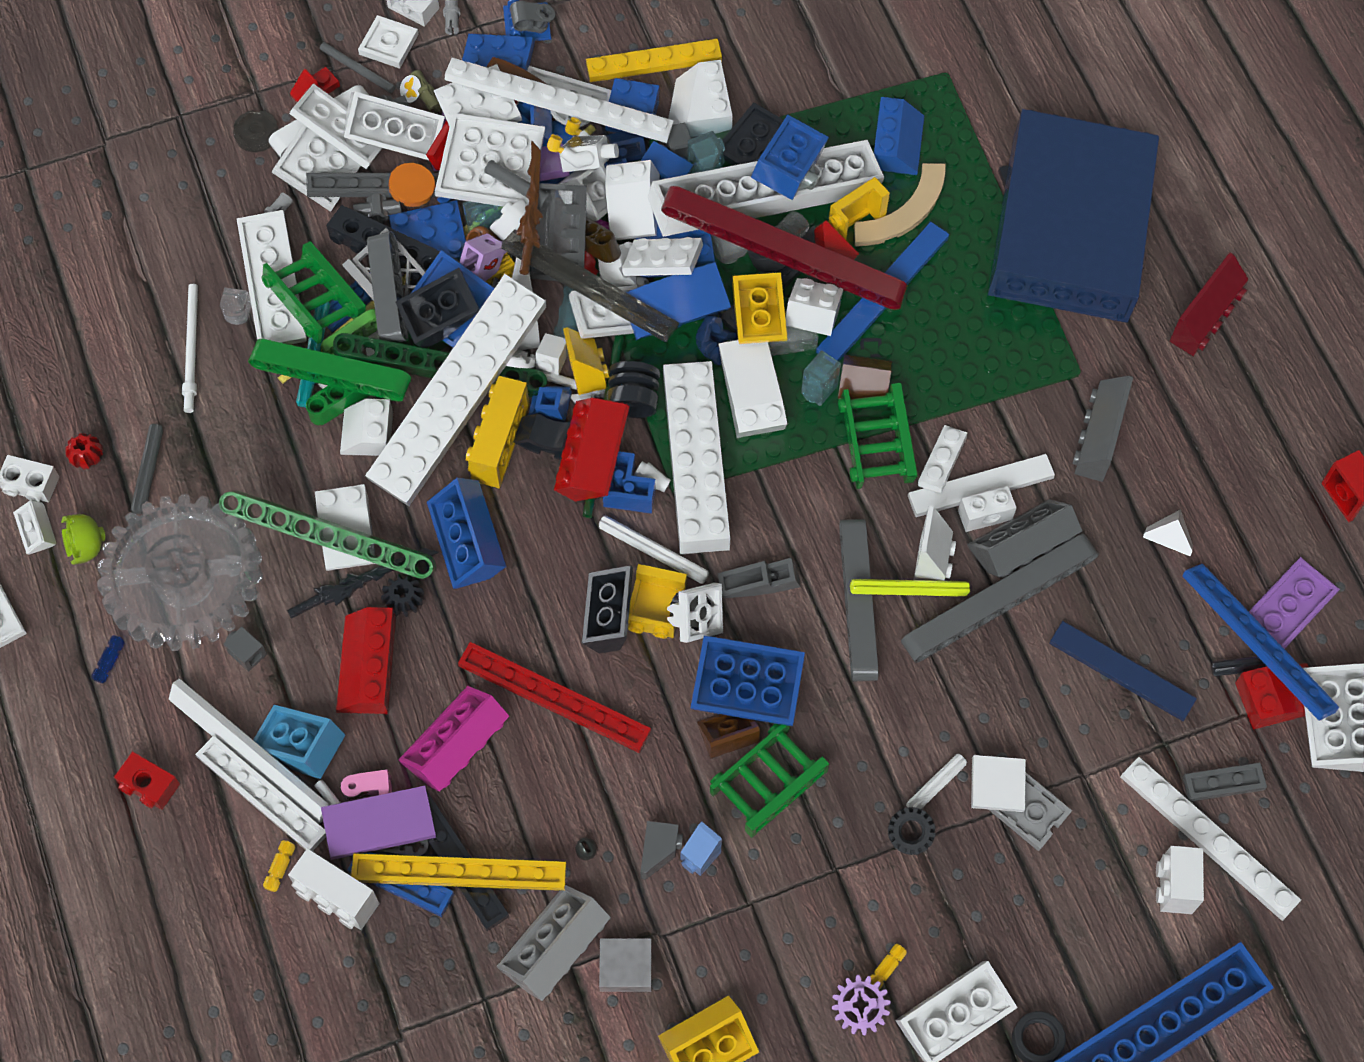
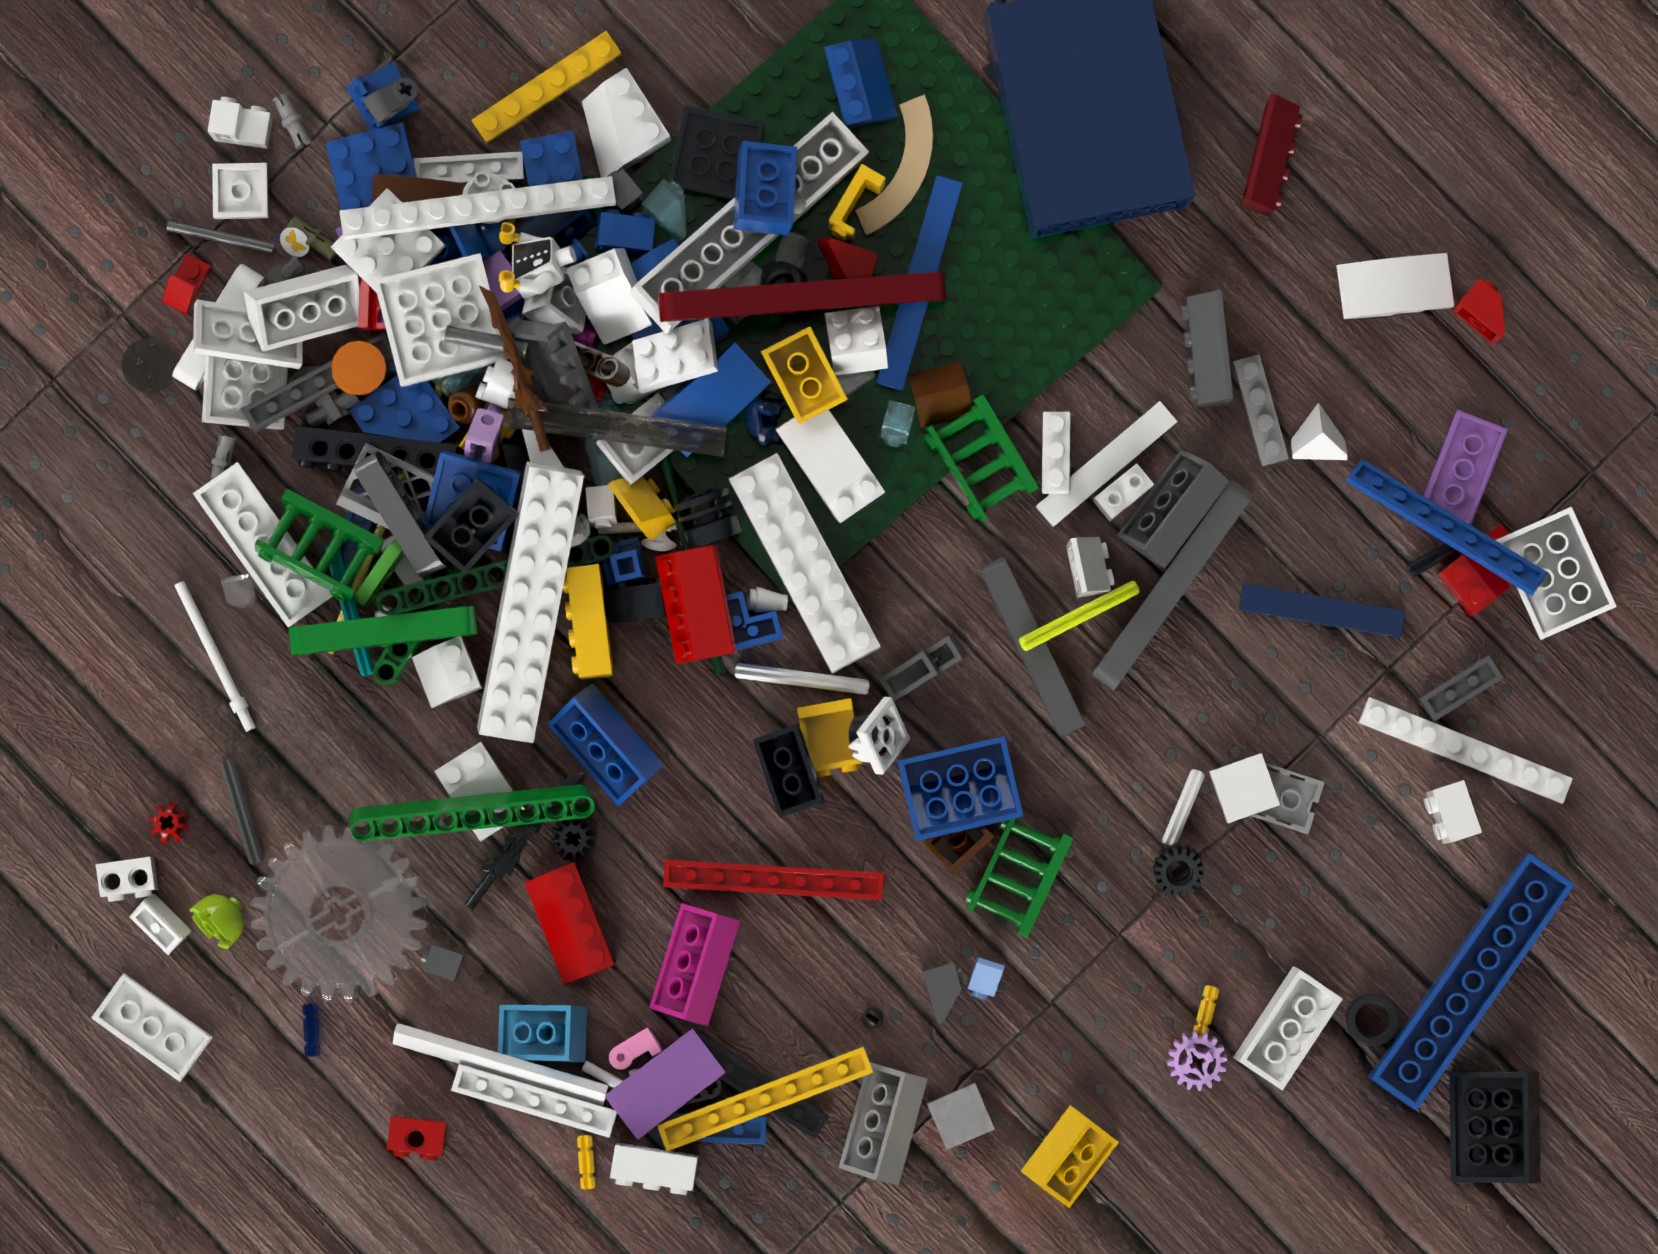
camera: 25 degrees left, 20 degrees up
none -> light grey plate [1233,354,1289,467]
none -> white slope [1337,253,1454,319]

